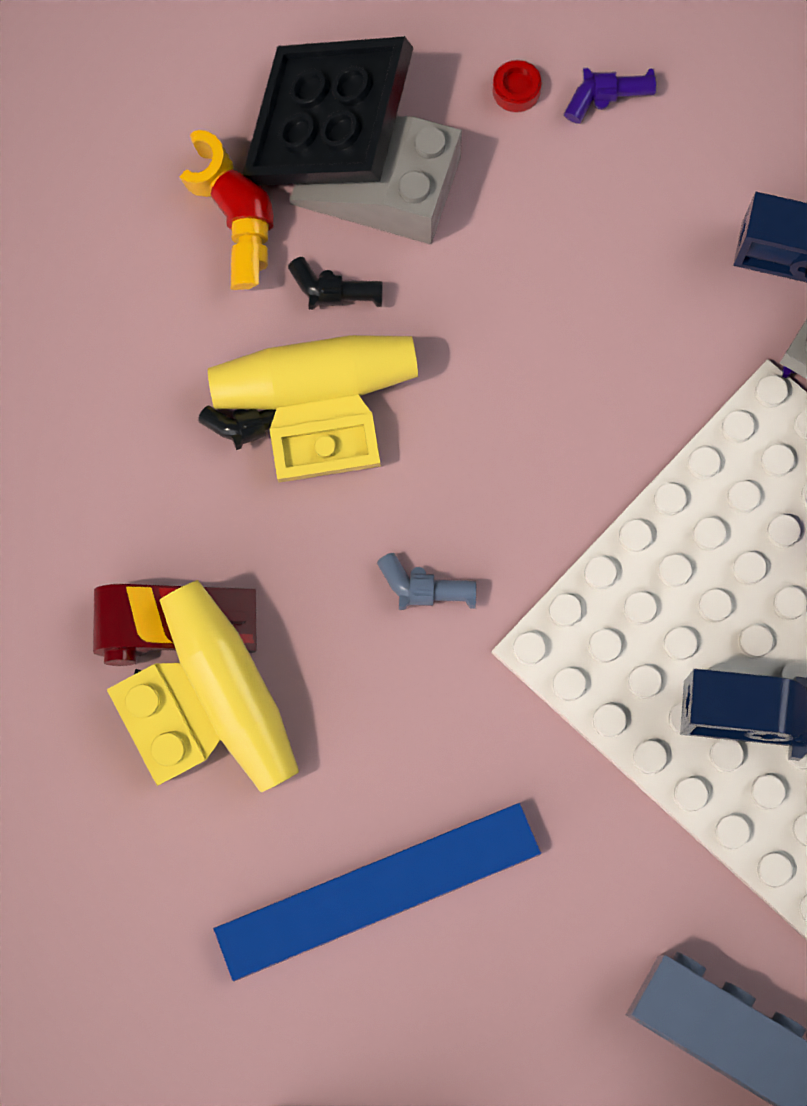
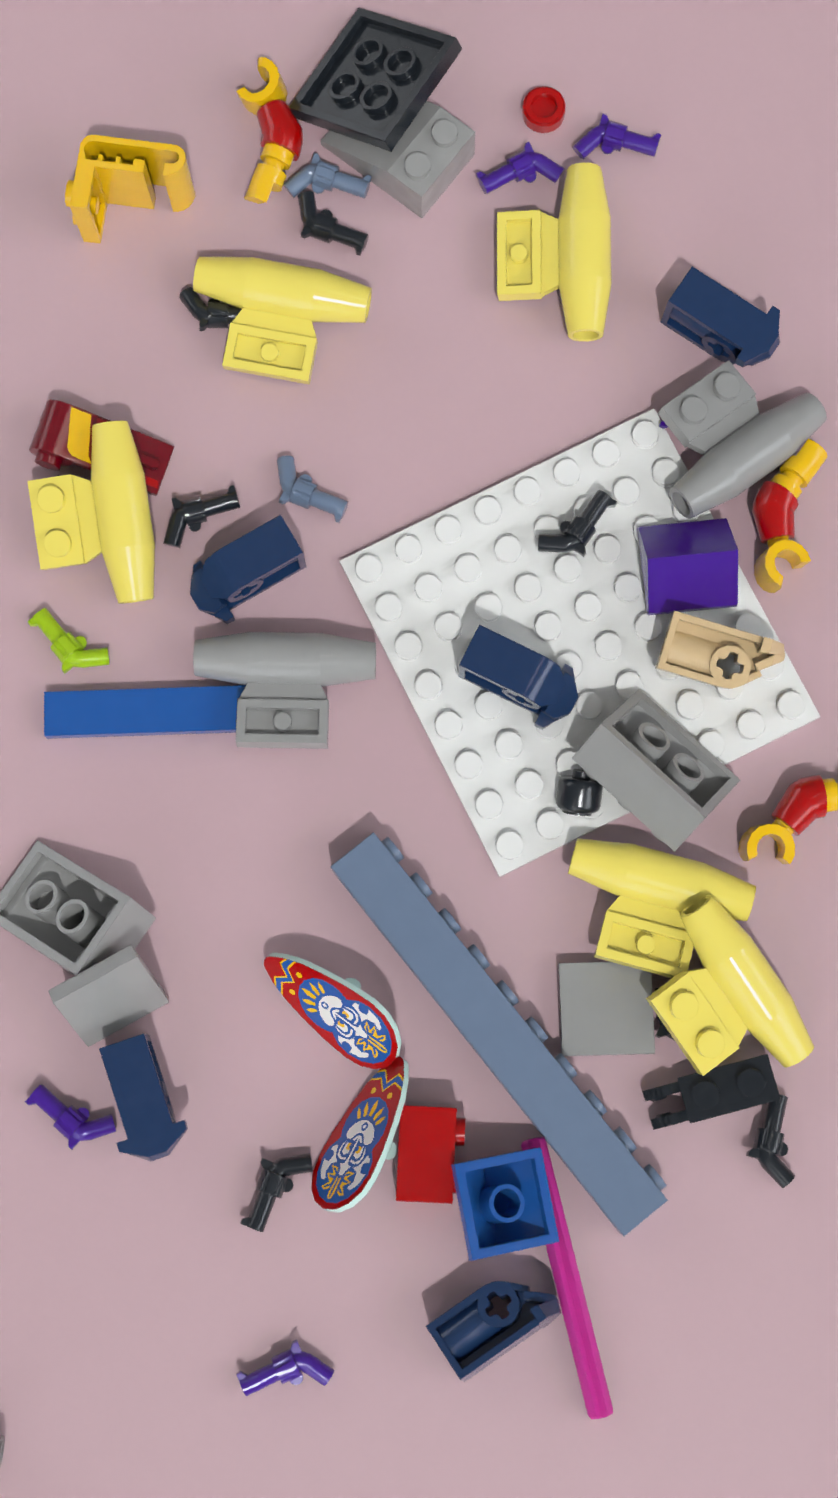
camera: 20 degrees right, 5 degrees up
none -> lime piece [28,608,110,674]
none -> yellow piece [65,135,195,244]
none -> black piece [163,485,240,548]
none -> dark blue piece [190,515,306,624]
none -> light grey plate [193,632,376,749]
none -> sand blue piece [284,153,372,199]
none -> dark purple piece [476,142,564,194]
none -> light yellow plate [497,162,612,342]
none -> black piece [538,490,617,557]

